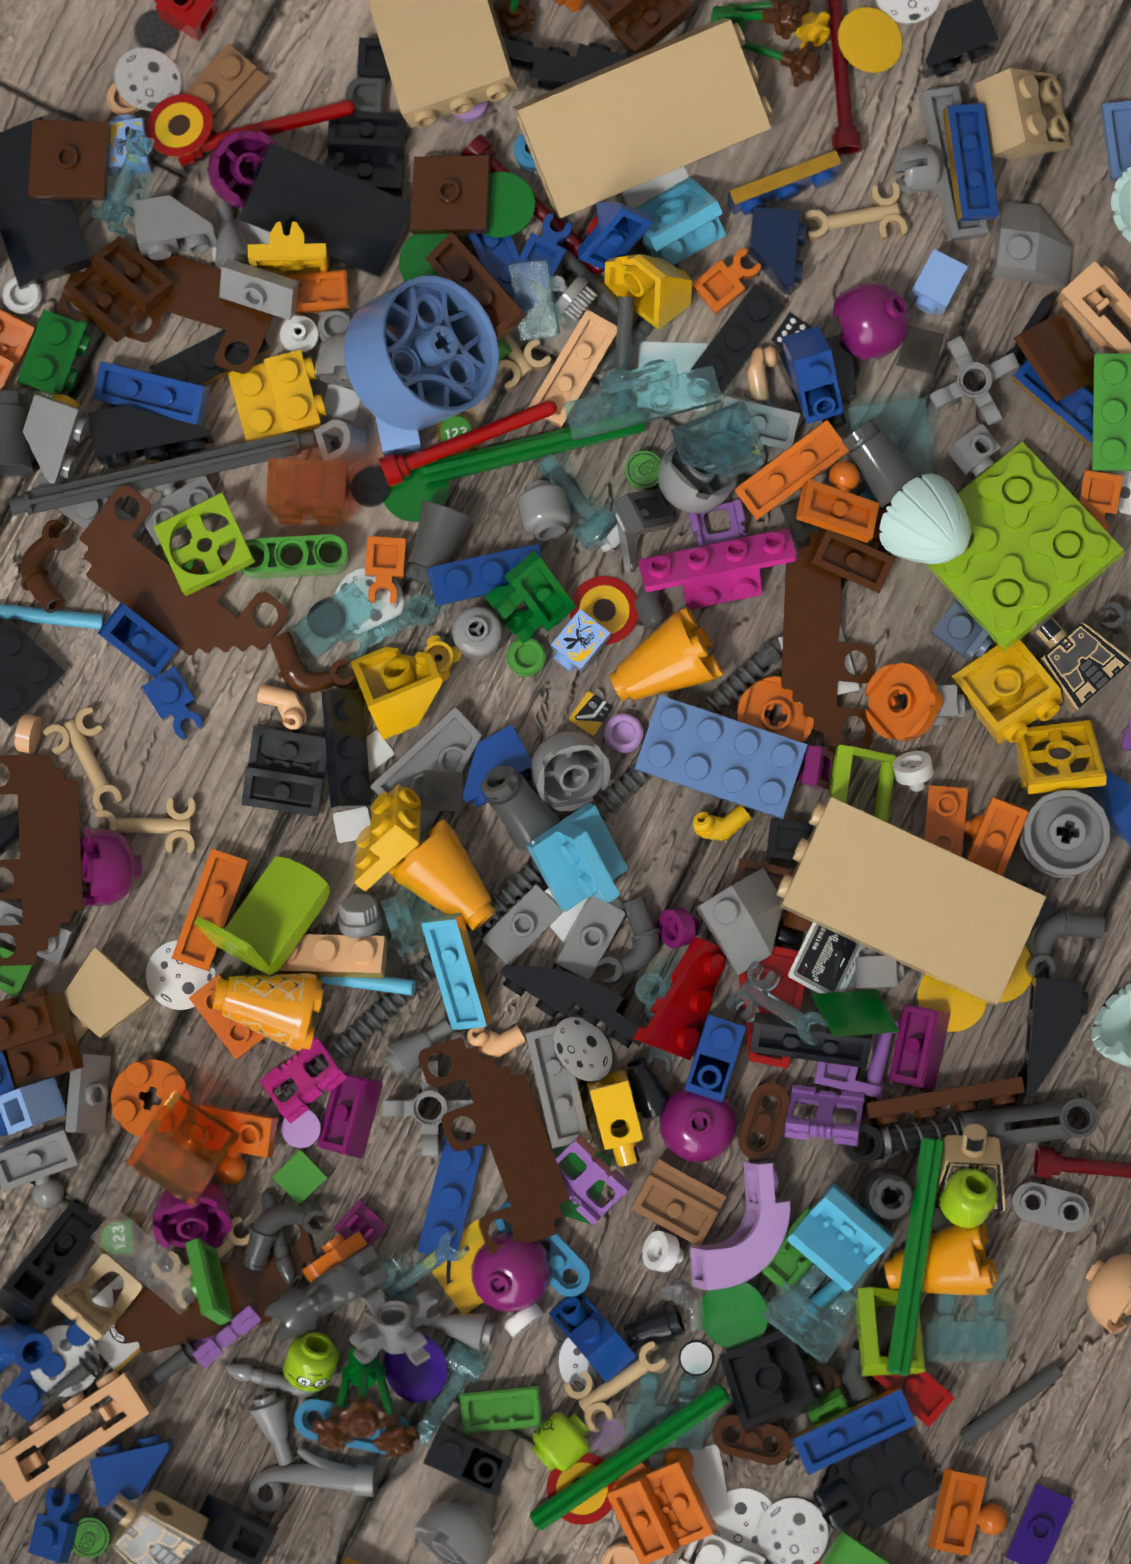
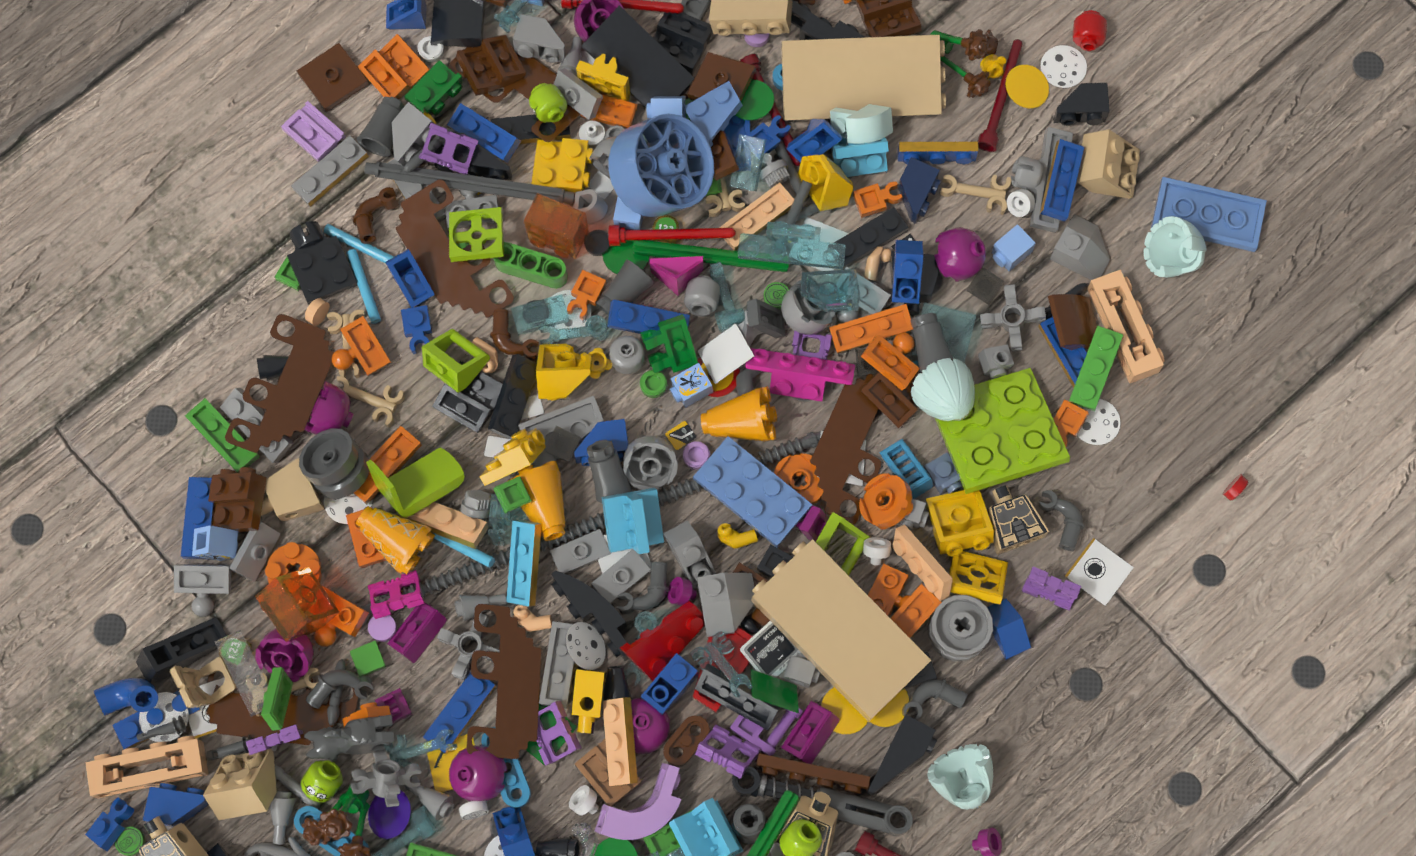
camera: 25 degrees right, 10 degrees down
none -> tan slope [203,748,277,820]
none -> dark grey wheel [299,428,370,499]
none -> orange plate [332,316,391,376]
none -> medium azure bar [346,249,381,324]
none -> dark grey piece [403,129,453,172]
none -> medium lavender piece [419,123,478,174]
none -> lime tile [422,329,490,393]
none -> bright green tile [493,476,532,513]
none -> lime head [529,83,567,123]
none -> light nougat plate [602,698,638,786]
none -> light blue brick [646,96,686,119]
none -> dark pink slope [650,256,703,296]
none -> light grey slope [663,521,716,589]
none -> medium blue wing [684,81,743,148]
none -> white sticker [698,323,754,384]
none -> light aqua brick [830,104,893,144]
none -> dark azure slope [879,439,933,499]
none -> light nougat plate [893,524,953,601]
none -> white tile [1007,189,1035,217]

